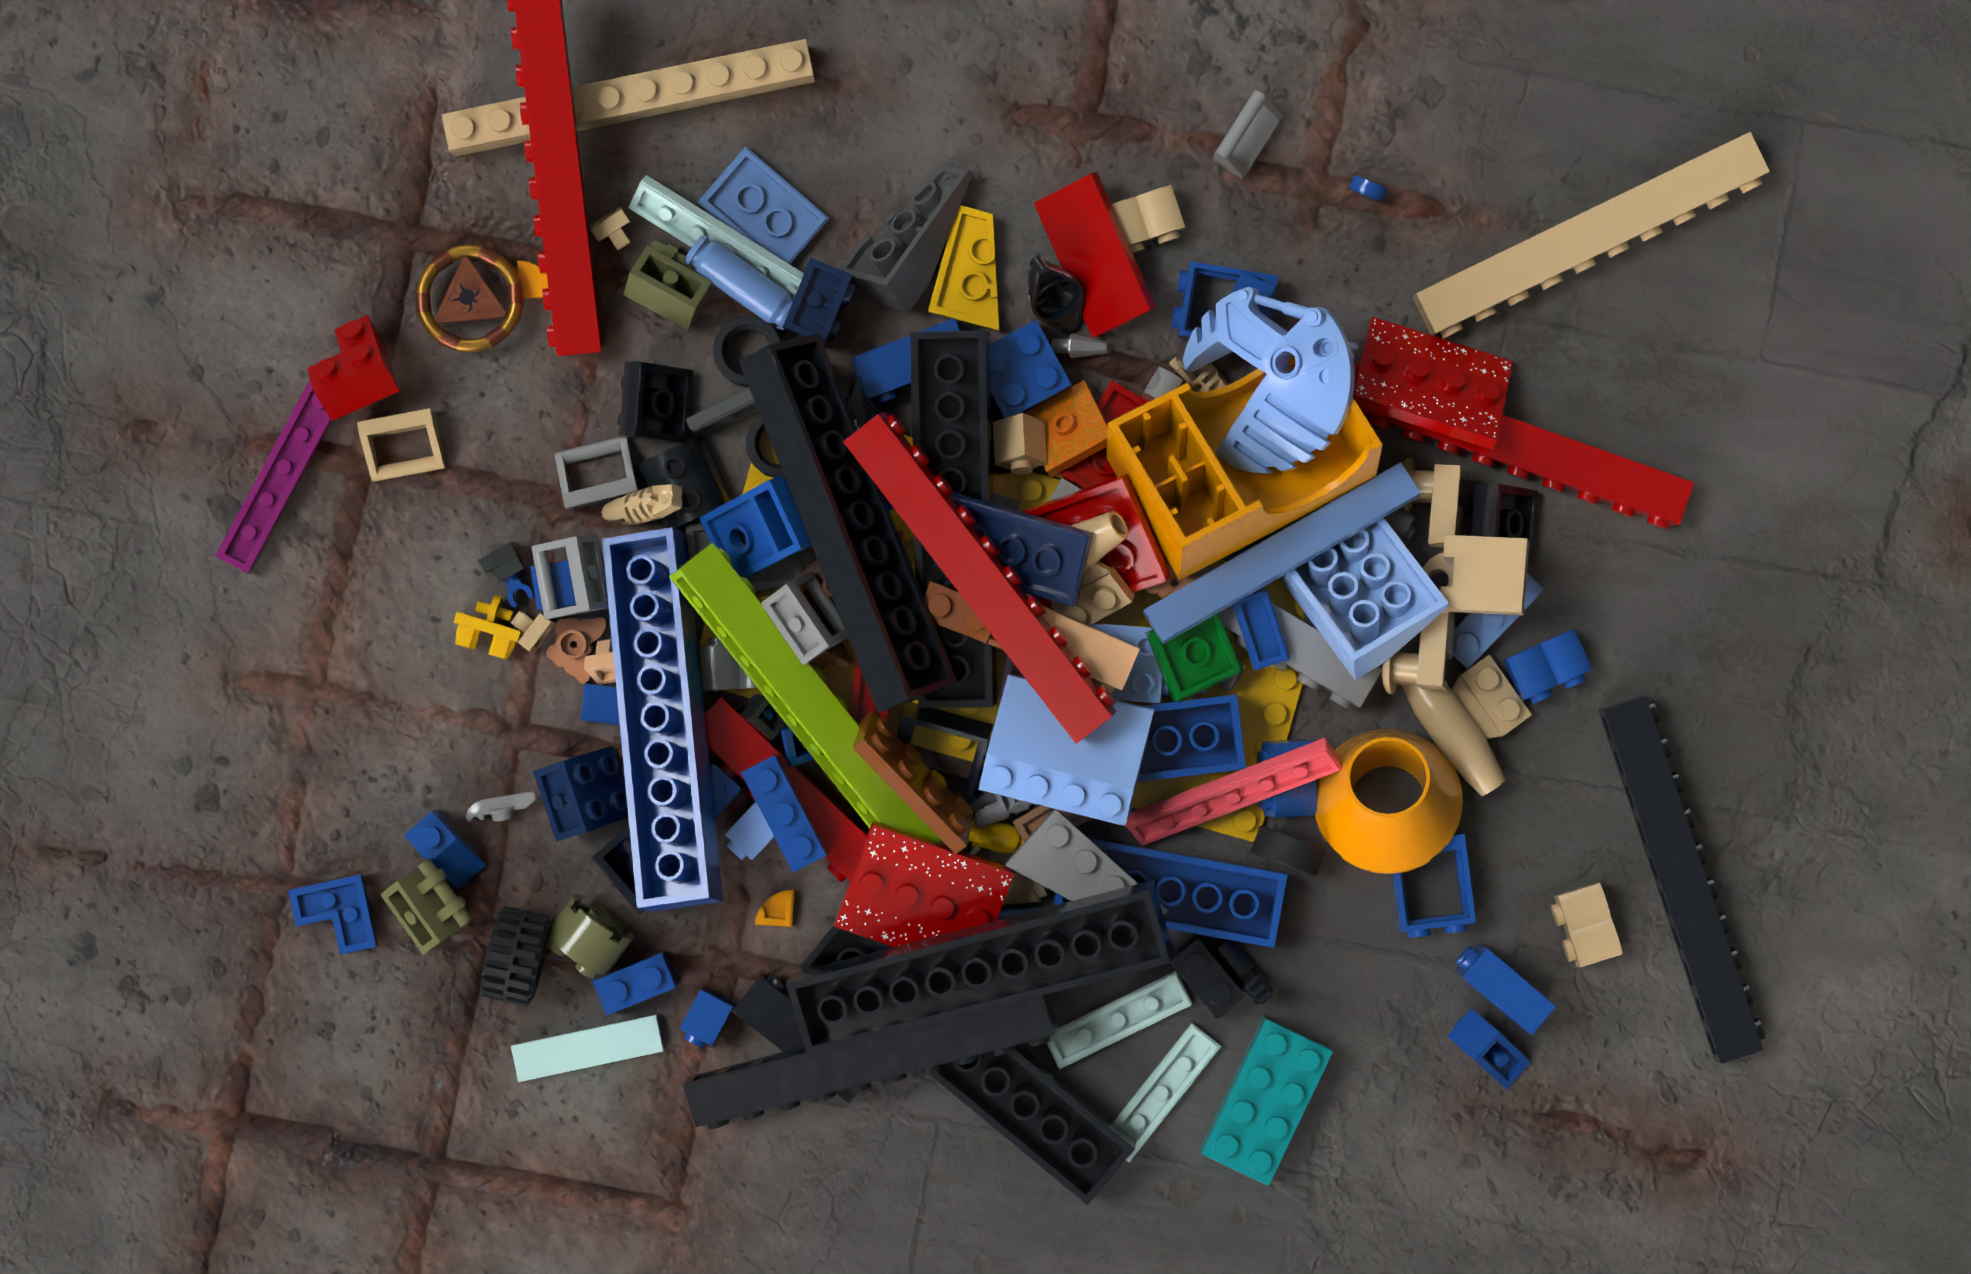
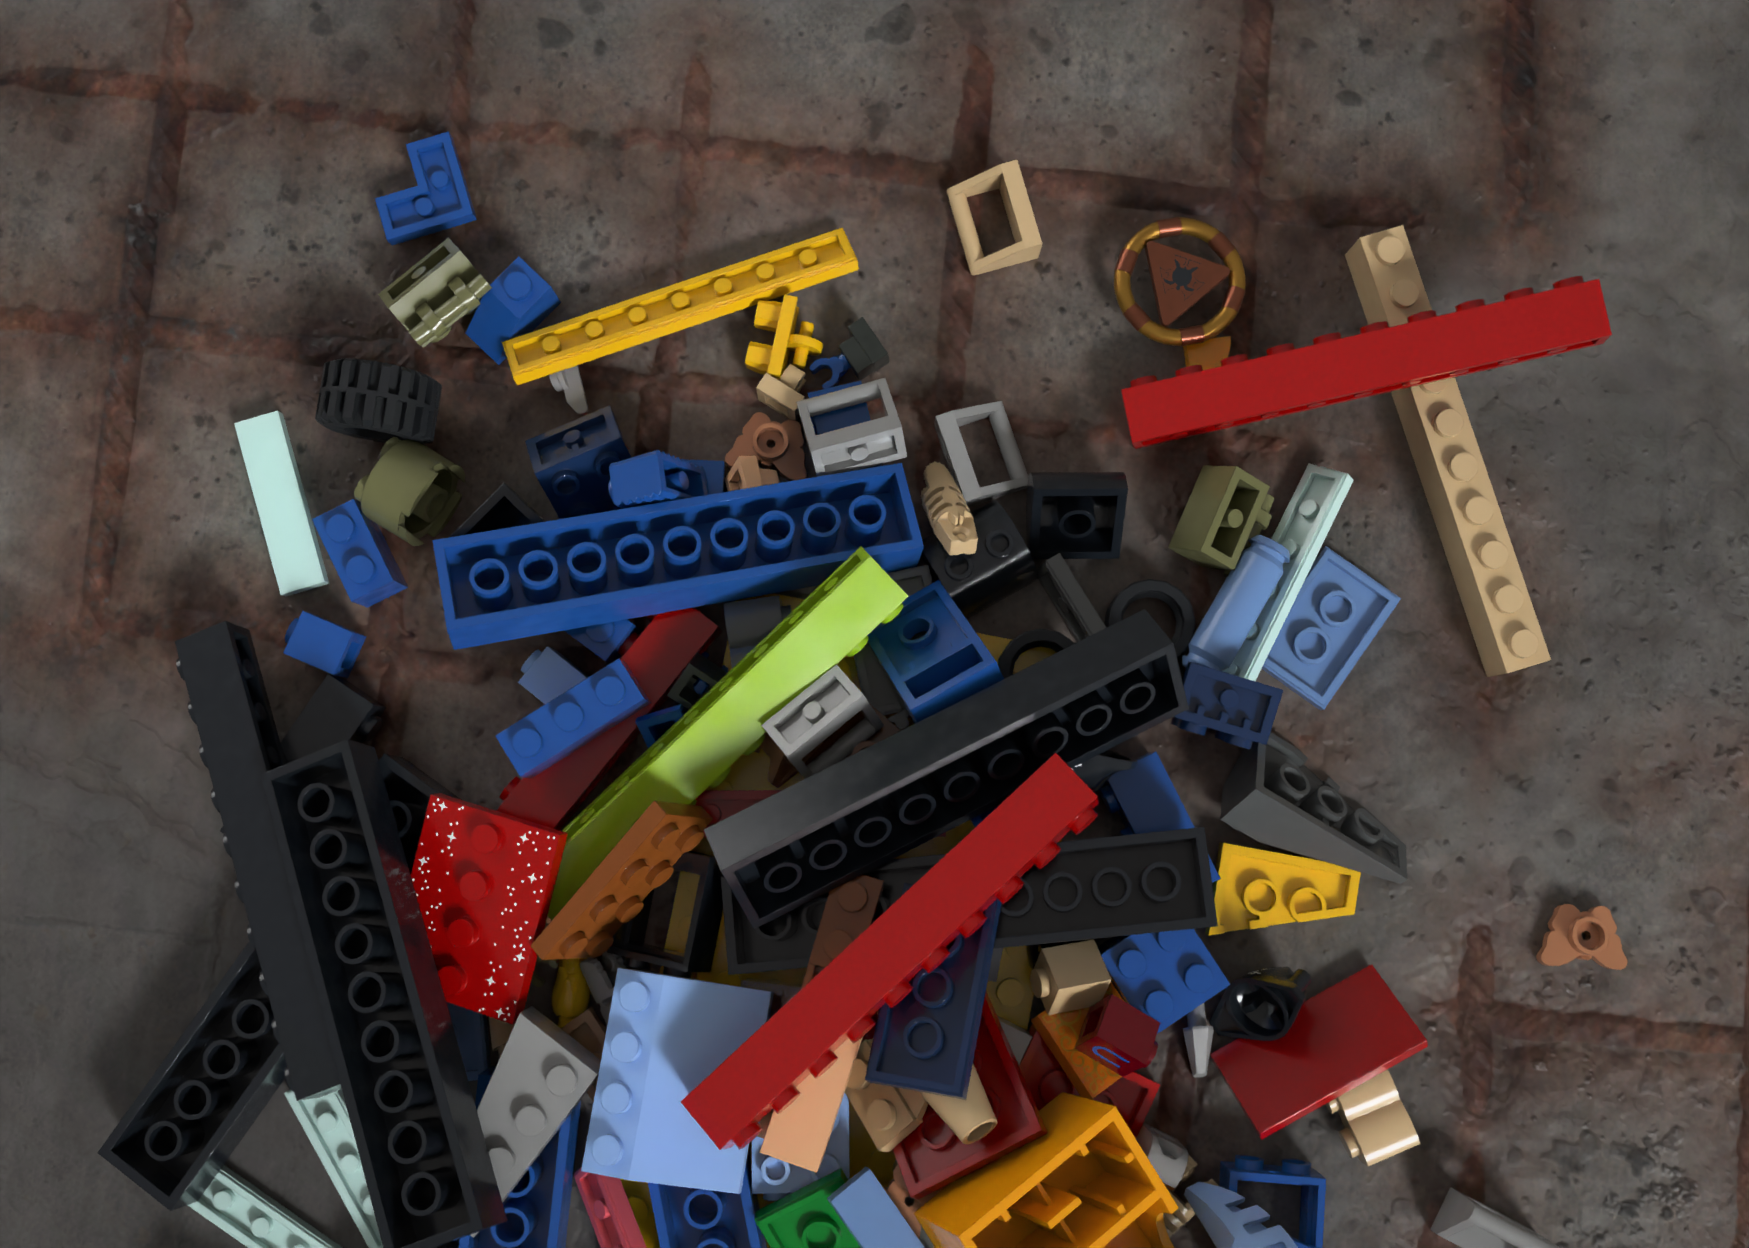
camera: 80 degrees right, 5 degrees down
magenta plate [215,361,332,574] -> none
red brick [307,315,400,421] -> none
tan tile [589,206,630,250] -> none
light orange tile [755,889,795,927] -> none
none -> yellow tile [502,227,859,386]
none -> blue brick [608,450,708,509]
none -> dark red brick [1075,994,1160,1077]
none -> nougat animal [1536,904,1628,970]

